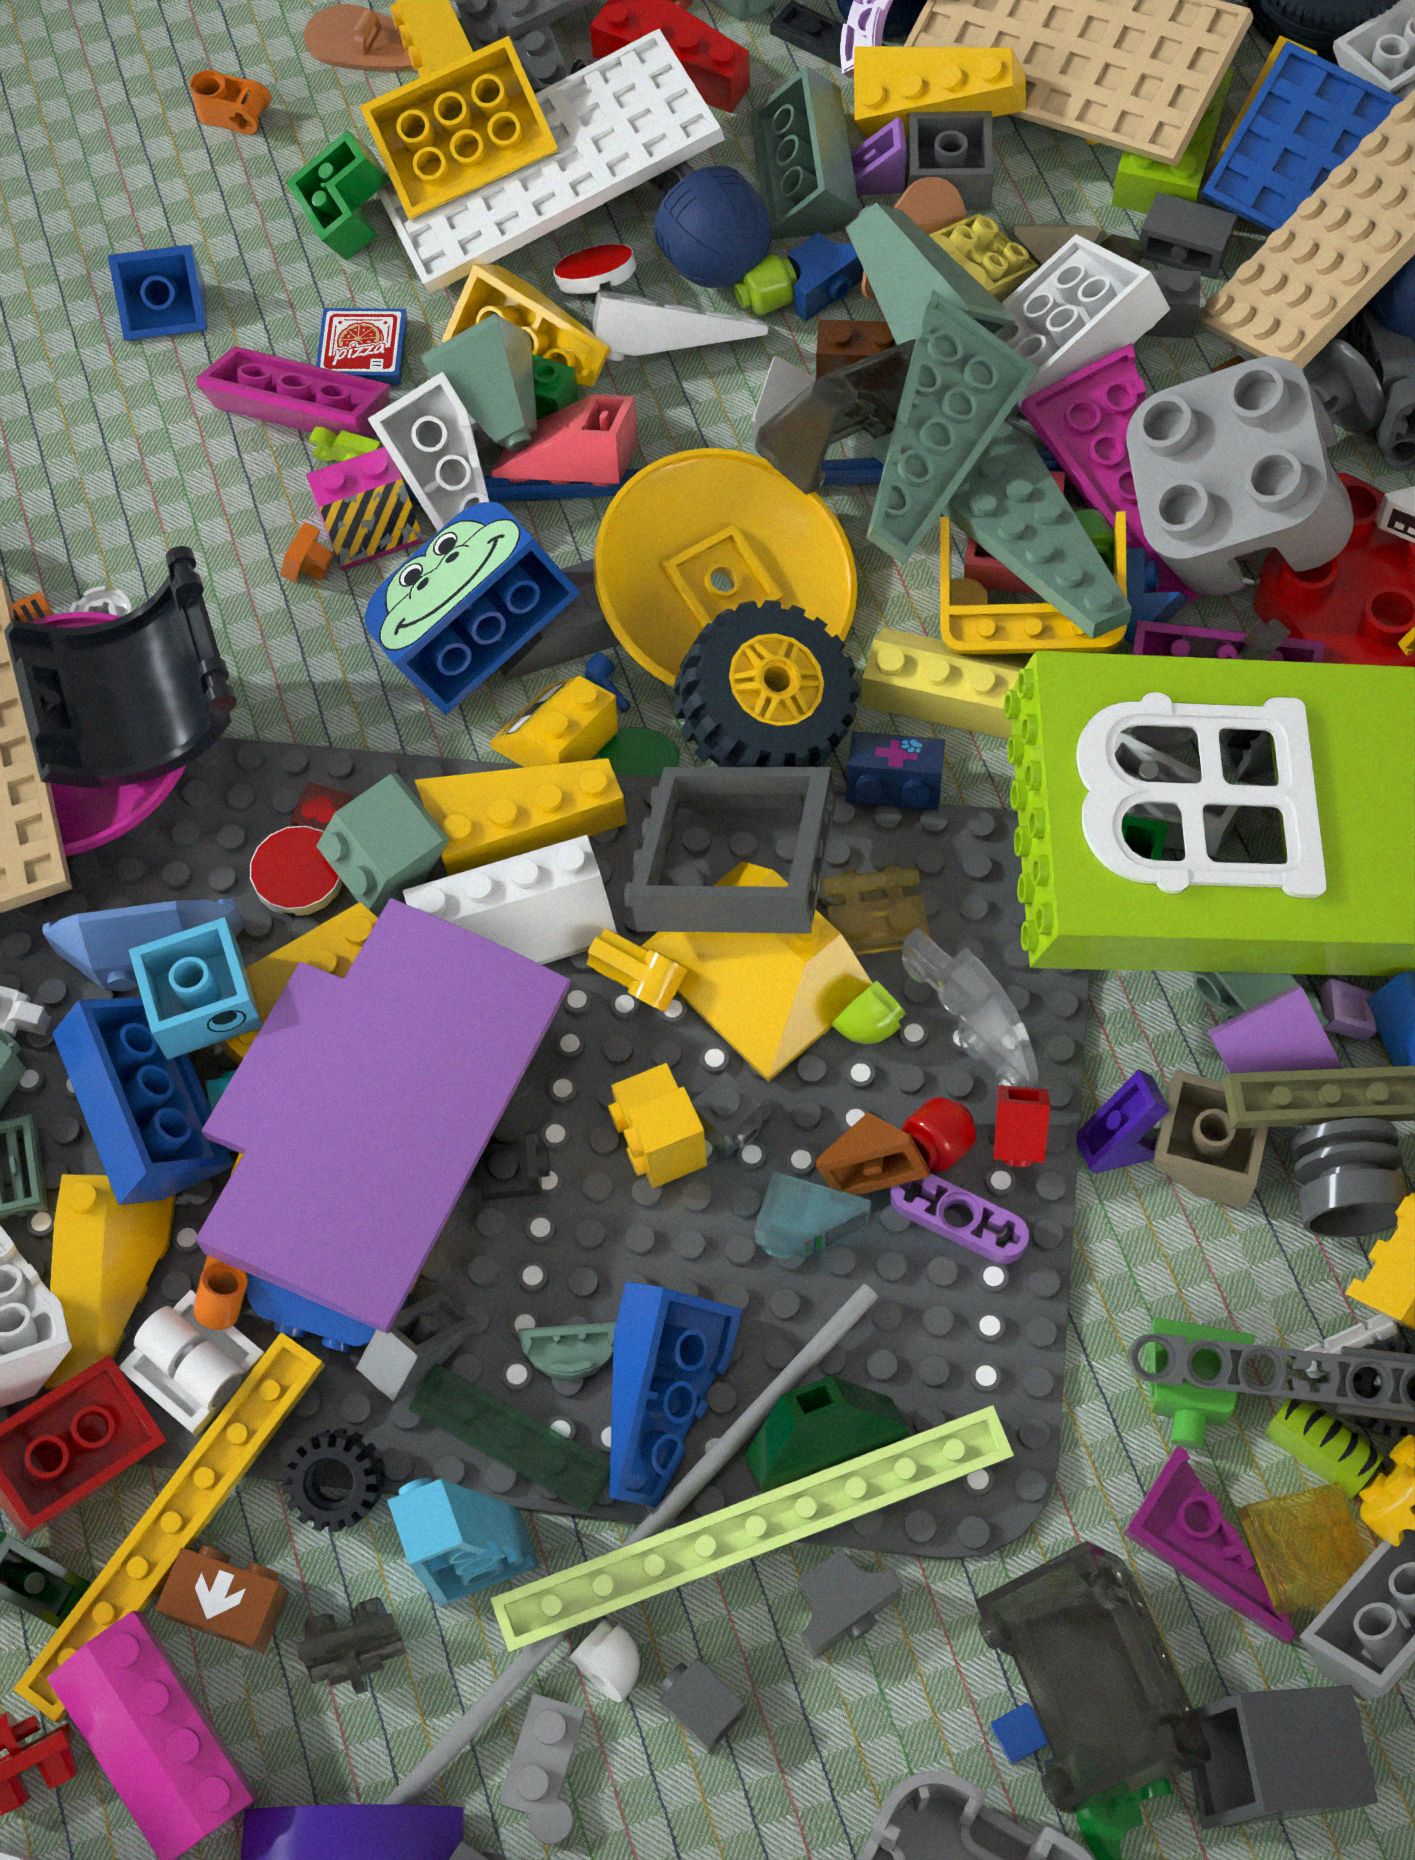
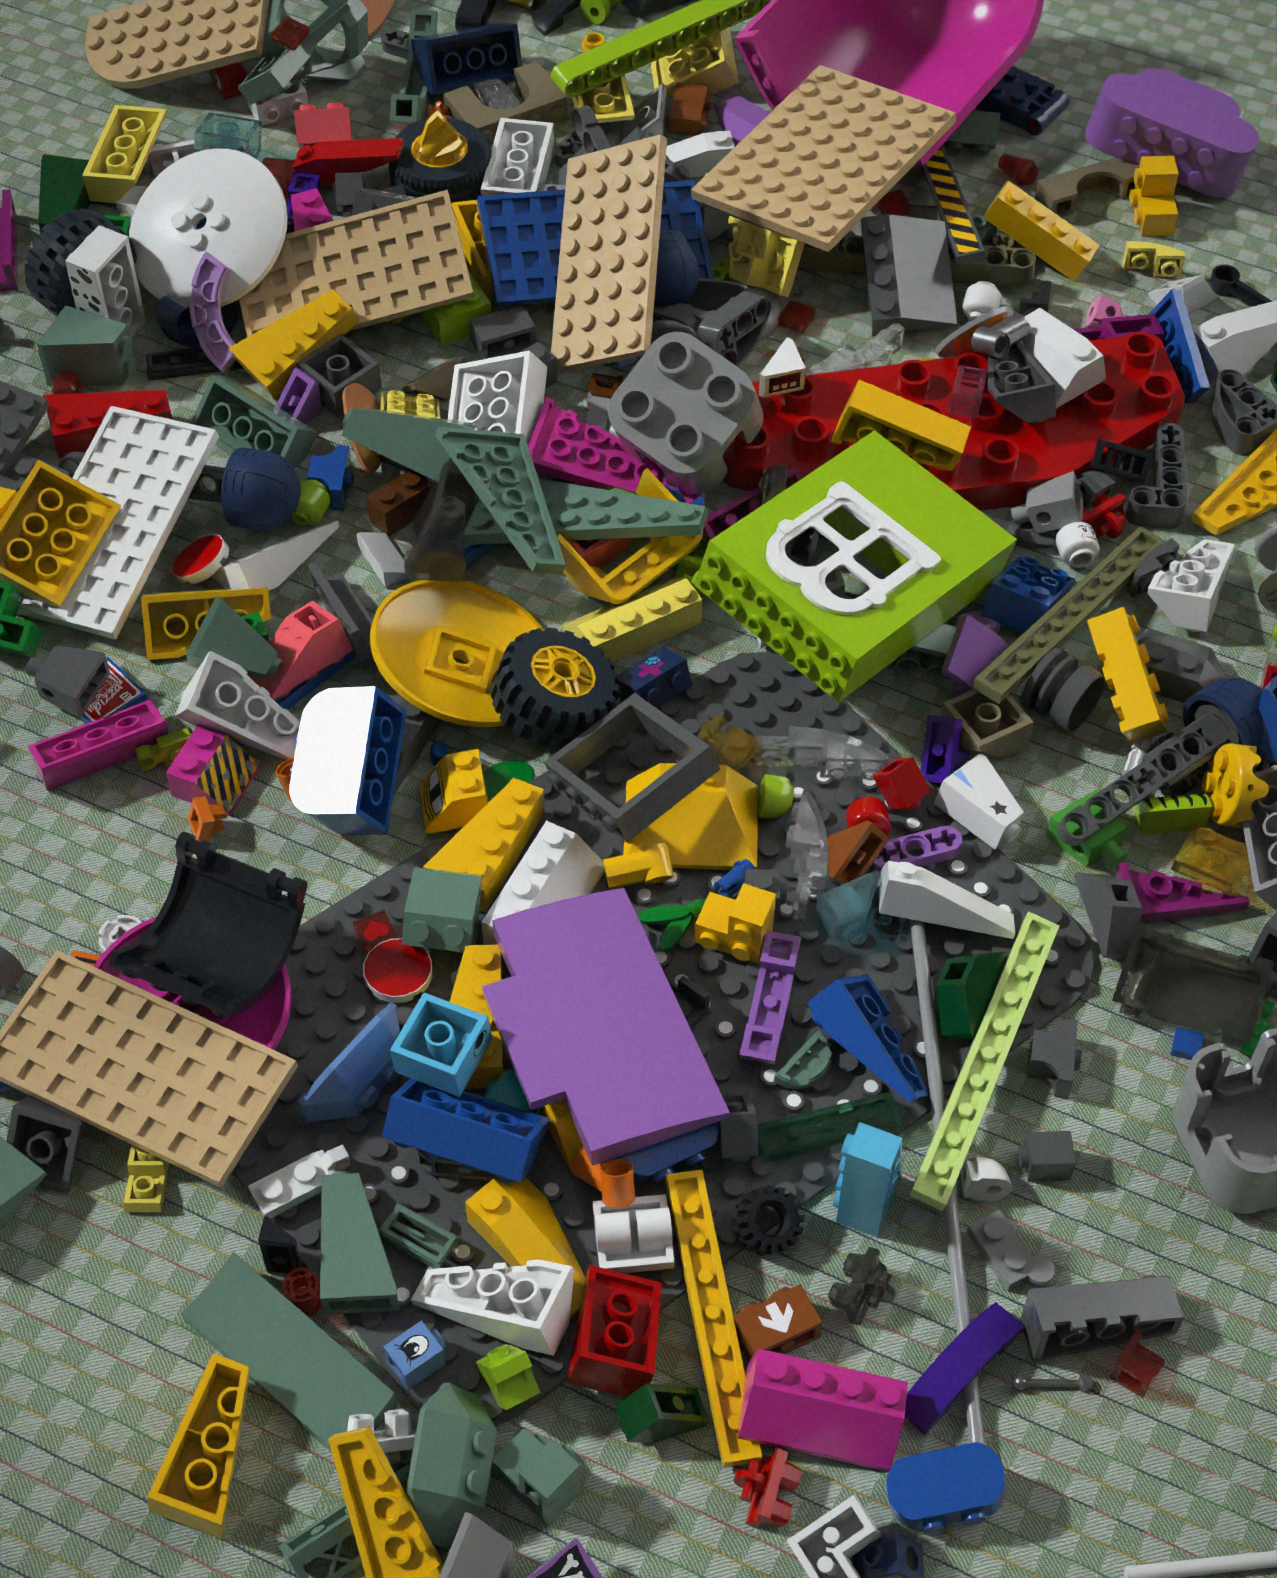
camera: 50 degrees left, 10 degrees down
none -> dark grey torso [26,645,110,718]
none -> dark grey fence [307,562,373,662]
none -> green piece [638,898,707,952]
none -> blue pin [714,859,756,898]
none -> medium lavender slope [740,931,801,1064]
none -> clear slope [785,790,828,922]
none -> white wedge [879,861,1015,939]
none -> white slope [934,753,1024,850]
none -> dark grey slope [1074,872,1142,960]

